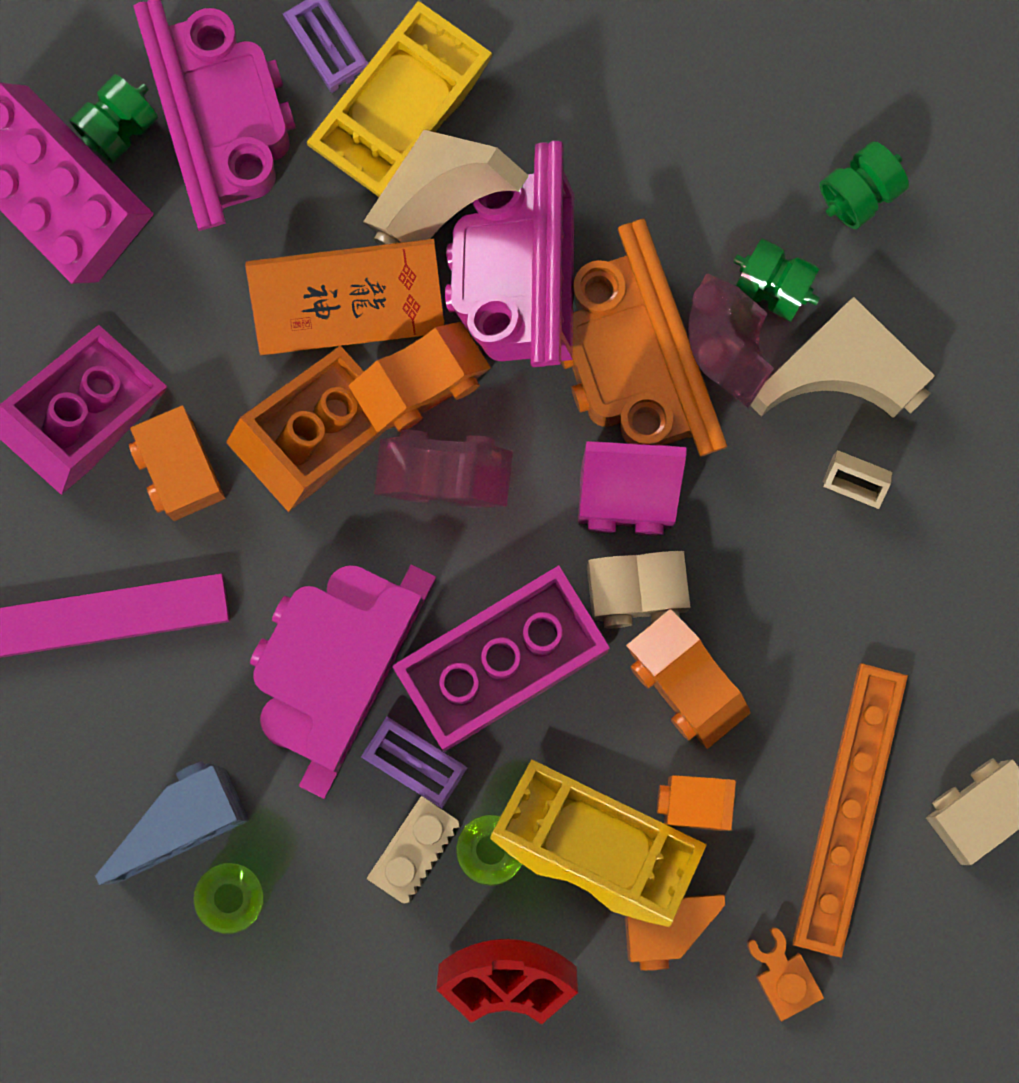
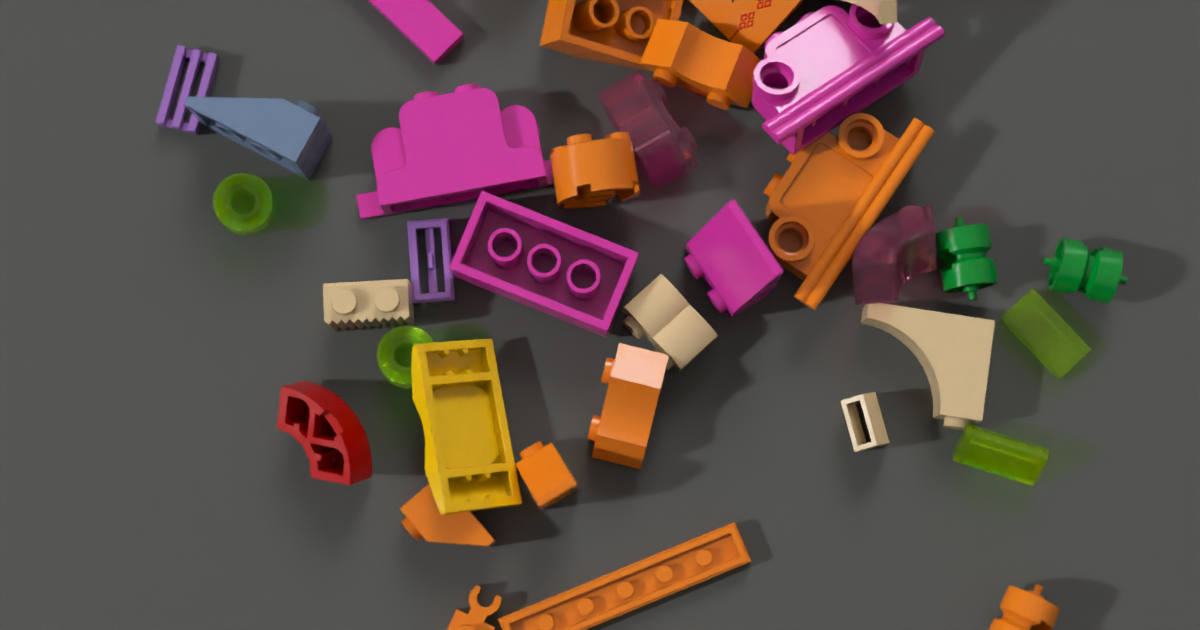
camera: 55 degrees right, 0 degrees up
none -> medium lavender tile [156,45,220,135]
none -> orange brick [550,132,640,209]
none -> clear neon green tile [952,423,1049,486]
none -> clear neon green tile [1000,288,1091,379]

